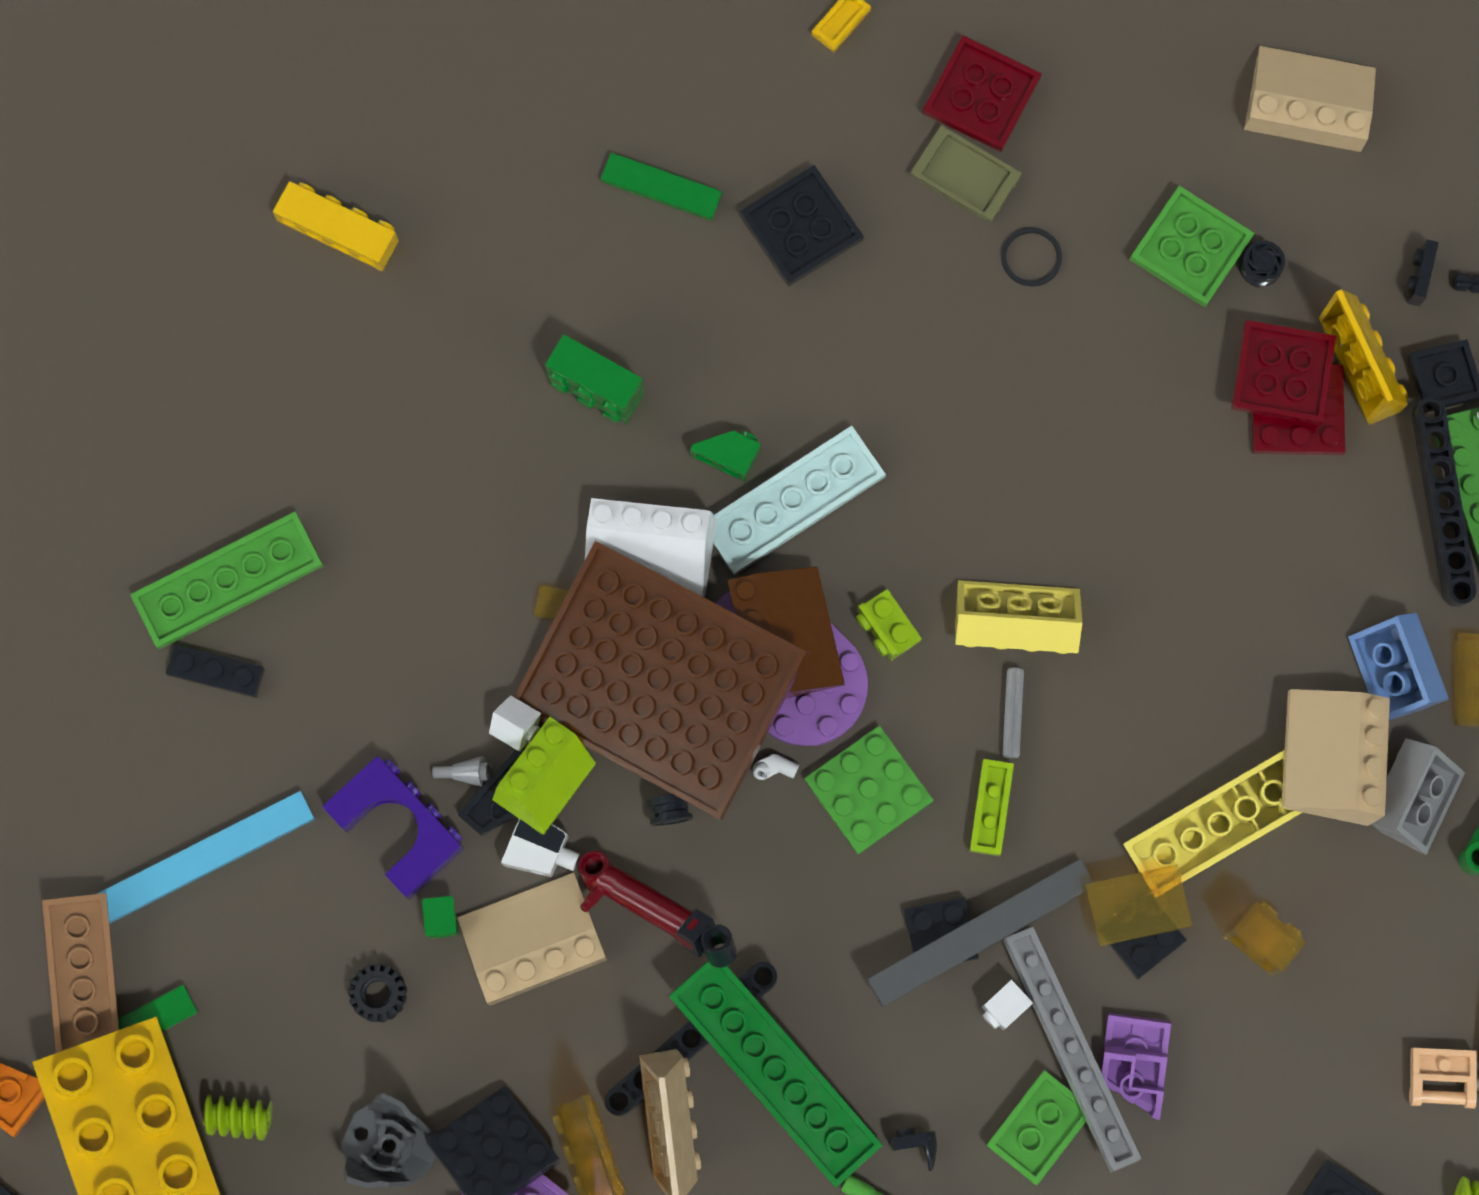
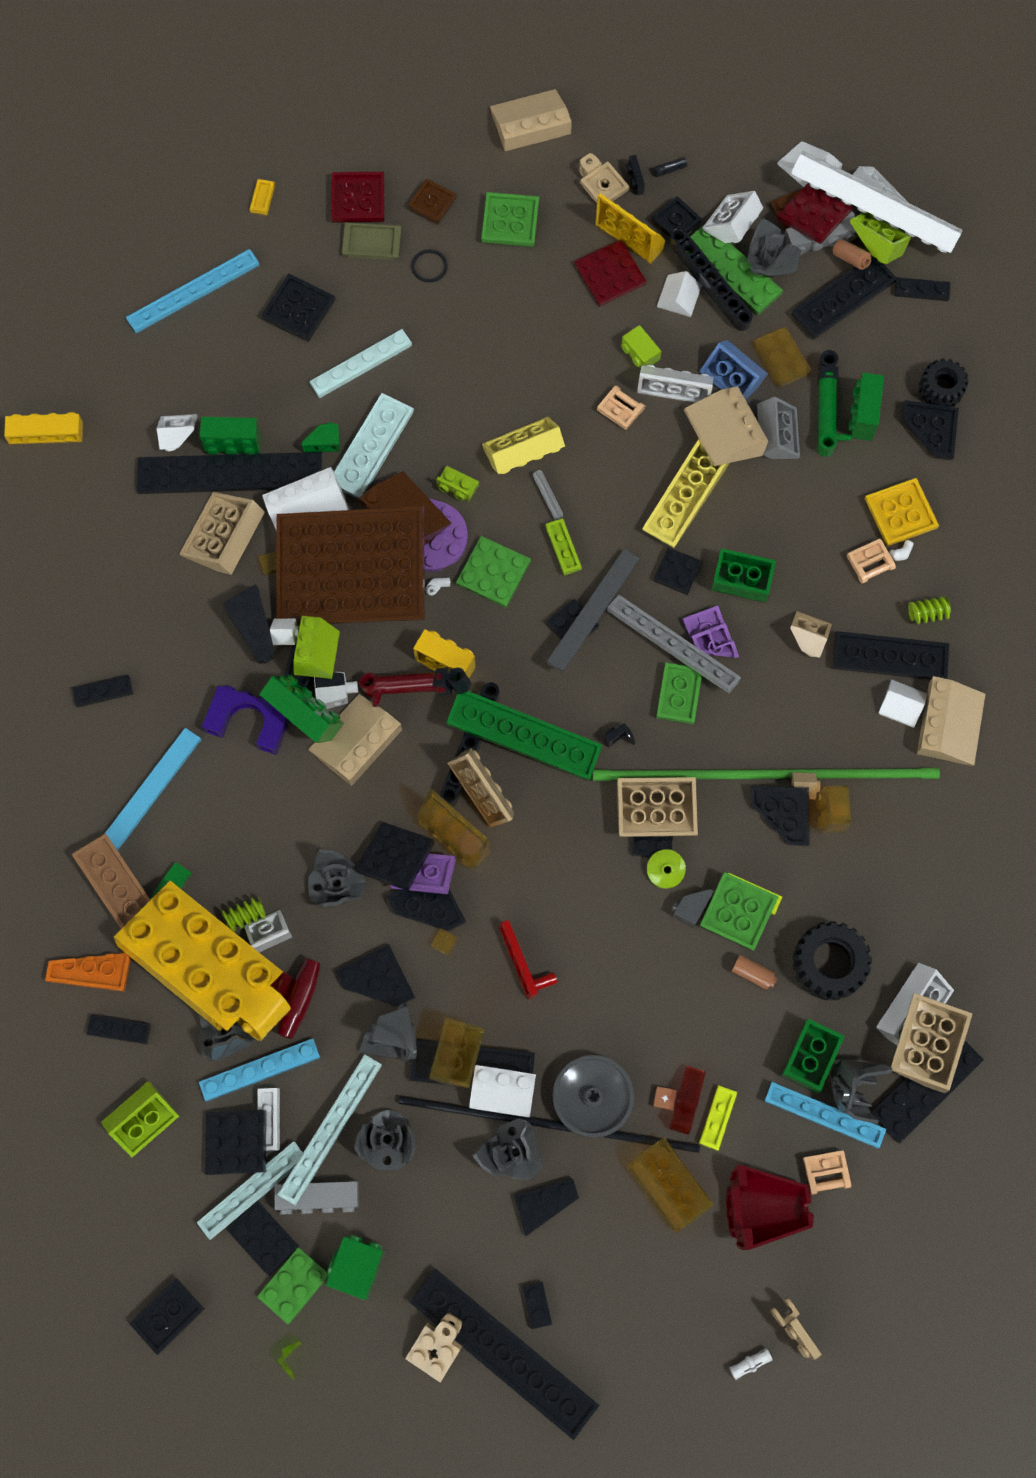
camera: 30 degrees left, 5 degrees down
bright green plate [130,511,324,650] -> none
black tyre [348,964,407,1022] -> none
green panel [422,896,459,939] -> none
light grey cone [432,756,491,787] -> none
green tile [601,152,722,221] -> none
black wheel [647,794,693,826] -> none
white brick [982,980,1033,1030] -> none
clear yellow tile [1085,864,1193,947] -> none
clear yellow brick [1223,901,1306,977] -> none
dark red plate [1231,320,1336,425] -> none
black wheel [1240,240,1285,288] -> none
none -> medium azure tile [126,249,259,333]
none -> black plate [137,452,322,494]
none -> white slope [157,414,198,451]
none -> tan slope [179,492,265,575]
none -> black slope [223,584,275,664]
none -> white slope [244,910,292,952]
none -> green piece [259,675,344,743]
none -> light aqua plate [310,329,412,398]
none -> reddish brown plate [408,178,457,225]
none -> yellow brick [413,629,475,678]
none -> tan plate [579,153,630,203]
none -> light nougat plate [597,385,645,430]
none -> lime brick [621,325,662,368]
none -> white slope [637,365,714,403]
none -> white slope [657,271,701,317]
none -> green brick [711,548,776,603]
none -> tan slope [790,611,832,658]

